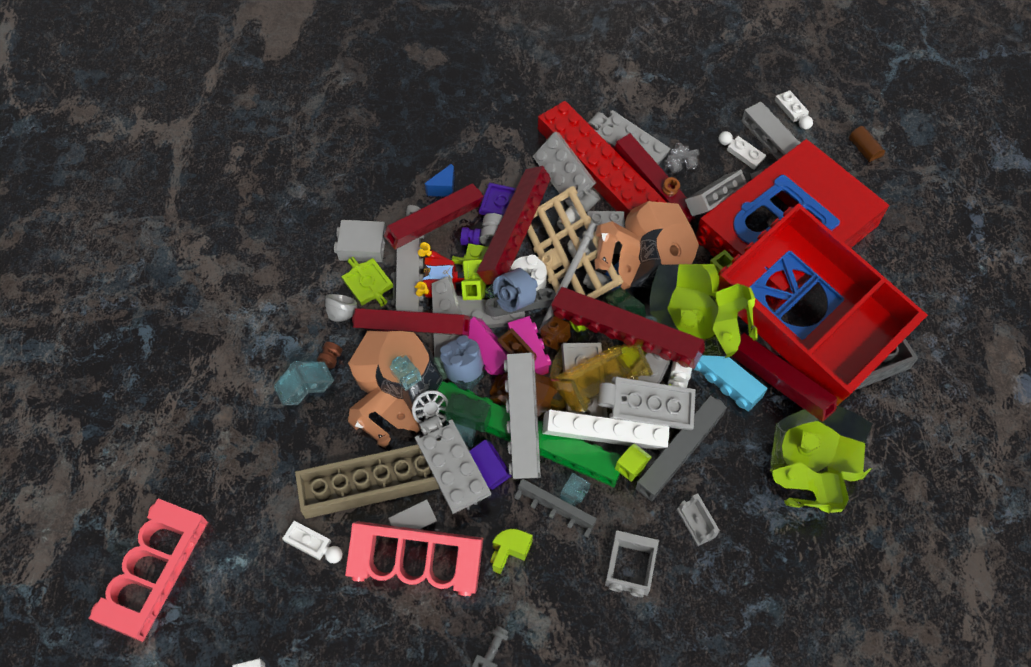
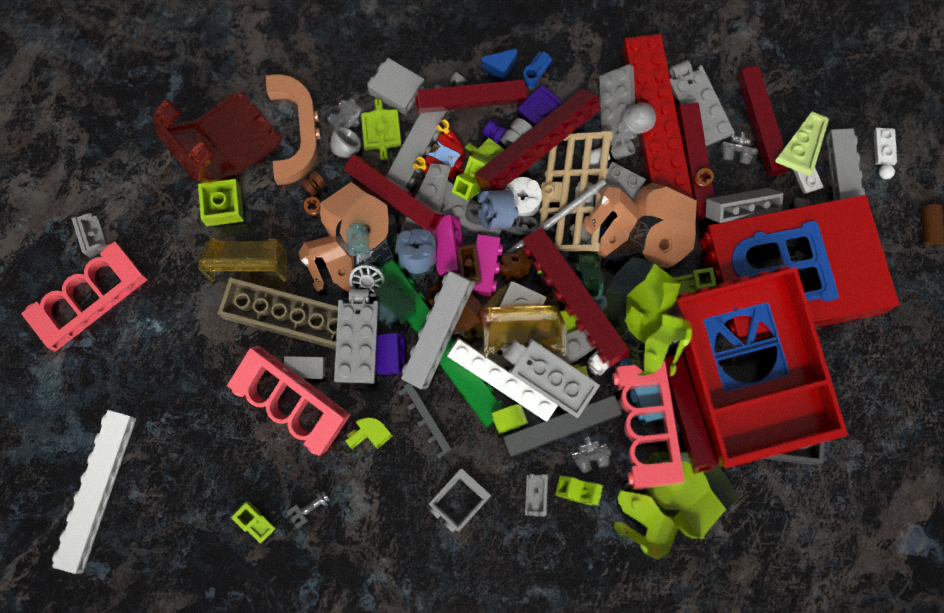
camera: 30 degrees right, 15 degrees up
clear light blue brick [274,361,334,405] -> none
white plate [283,521,343,563] -> none
clear light blue brick [560,473,591,506] -> none
none -> light grey hinge [72,213,107,257]
none -> clear red windscreen [154,91,283,183]
none -> lime brick [198,179,244,226]
none -> clear yellow windscreen [198,239,287,281]
none -> nougat arch [266,75,321,185]
none -> dark orange bush [304,197,321,215]
none -> clear hips [328,98,361,129]
none -> blue piece [522,52,552,89]
none -> lime brick [555,476,603,505]
none -> clear hips [572,437,611,473]
none -> coral fence [613,361,685,489]
none -> light grey hat [622,103,656,134]
none -> dark red brick [737,65,789,177]
none -> yellowish green wing [775,112,829,176]

